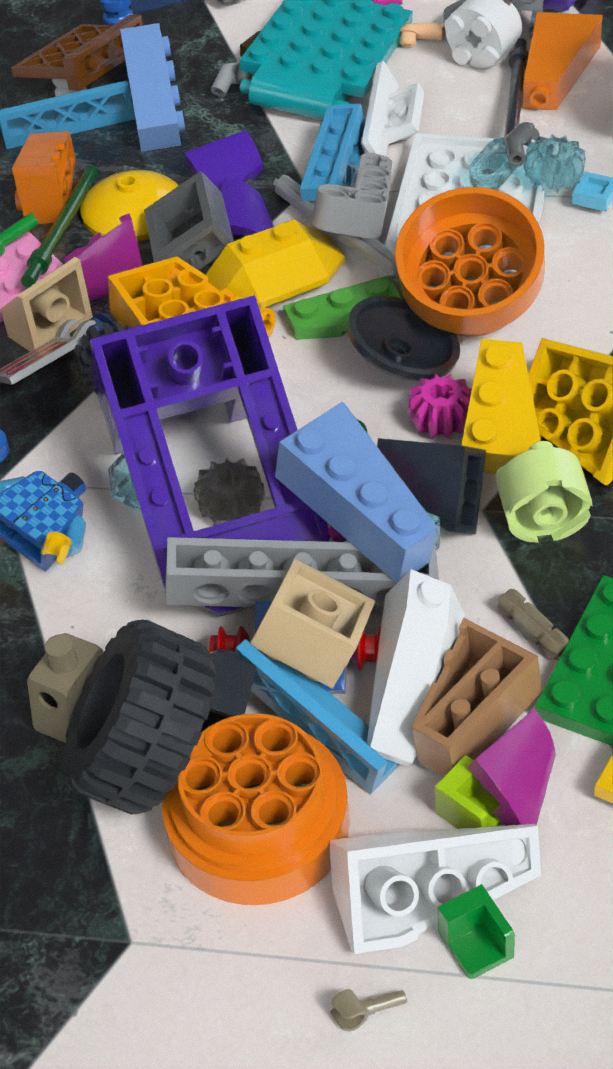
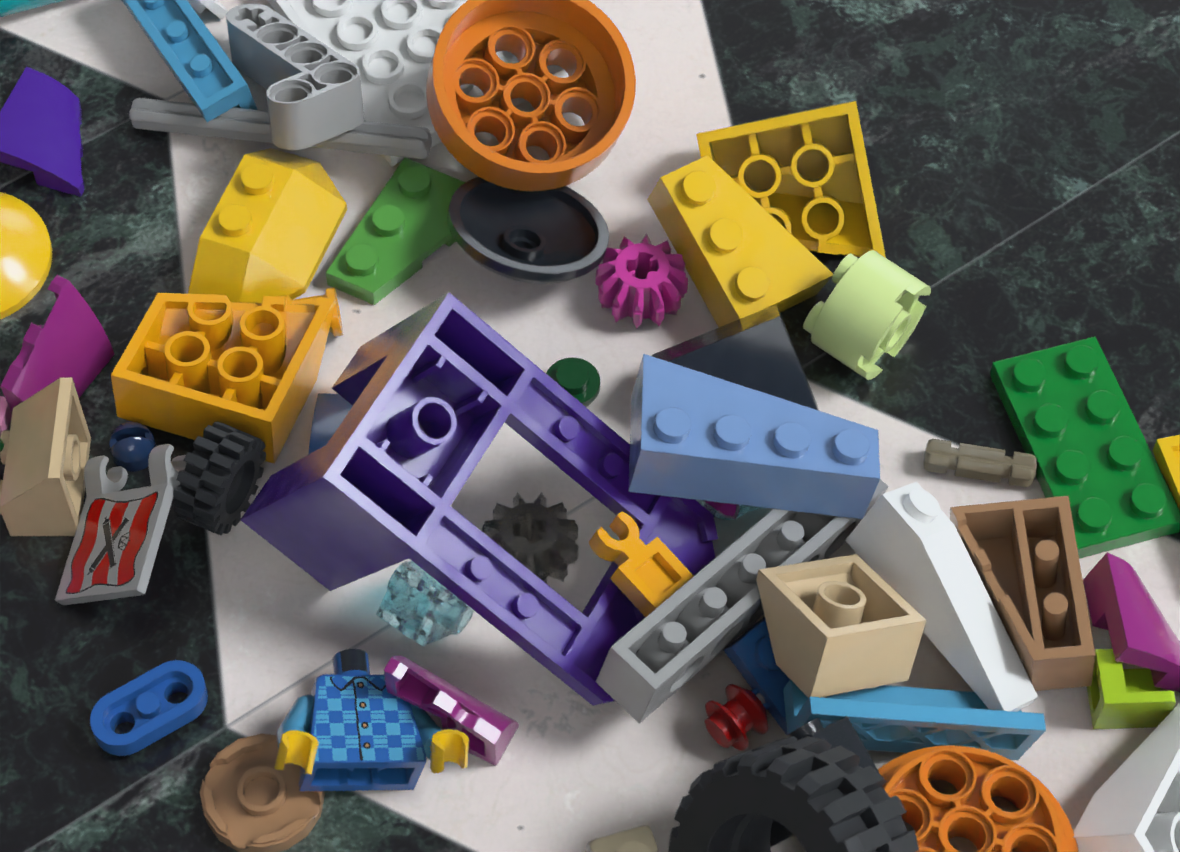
camera: 50 degrees left, 10 degrees up
dark grey window [144,171,234,270] -> none
dark purple slope [220,177,274,236] -> none
none -> magenta slope [384,655,519,766]
none -> light orange plate [589,511,694,617]

